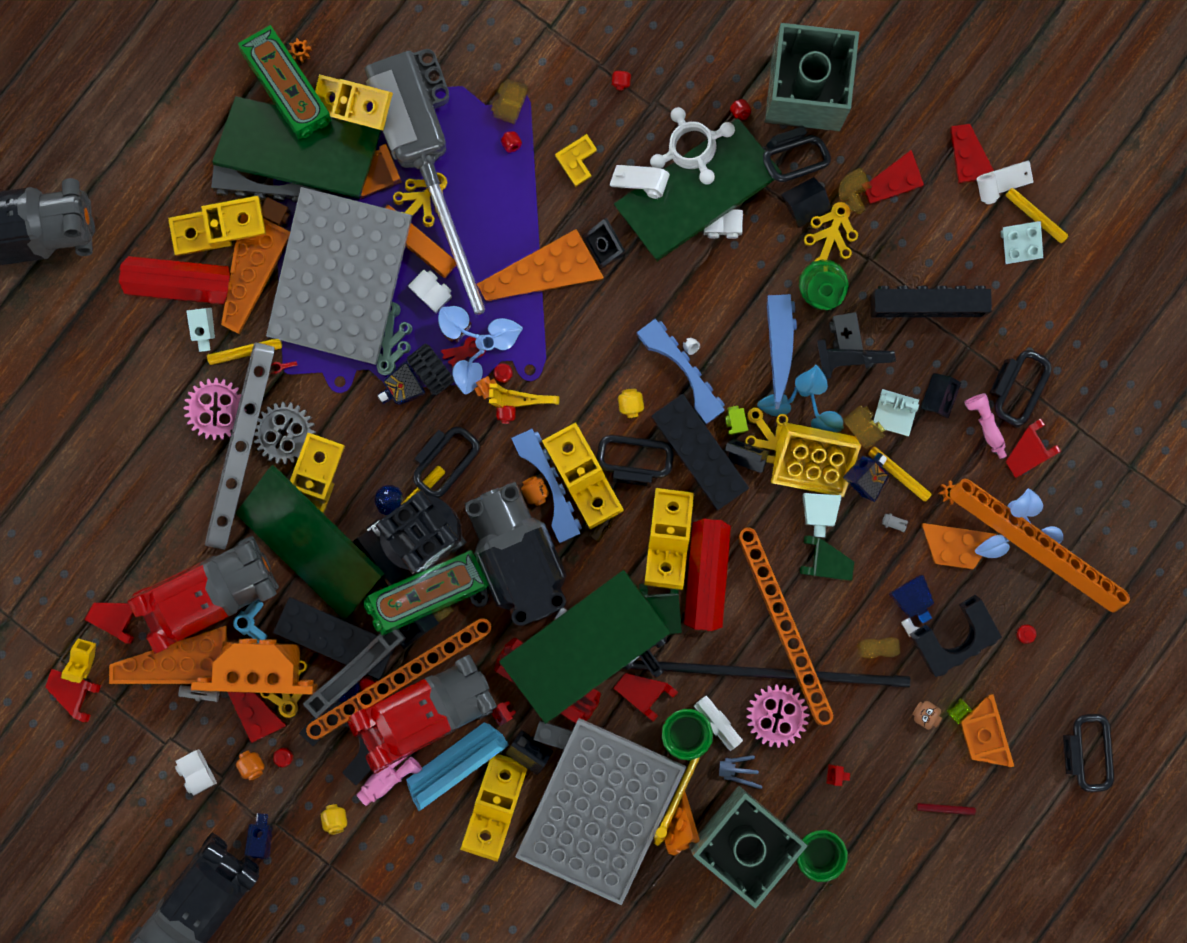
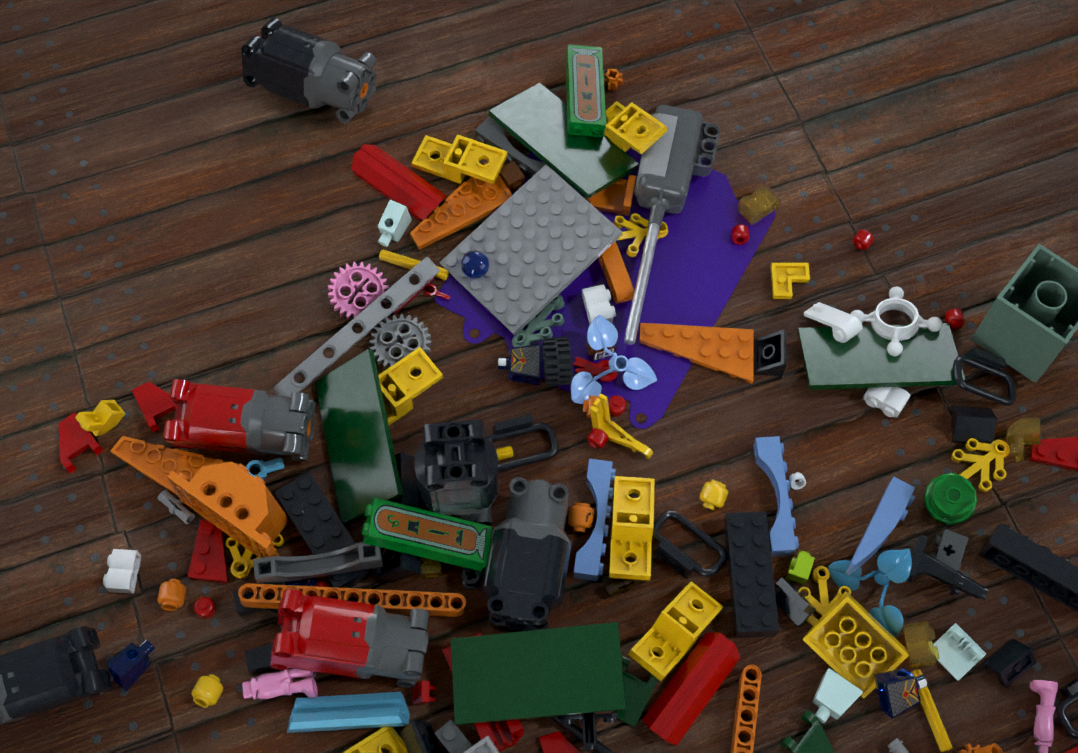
camera: 30 degrees right, 20 degrees down
none -> clear blue hair [461,250,489,279]

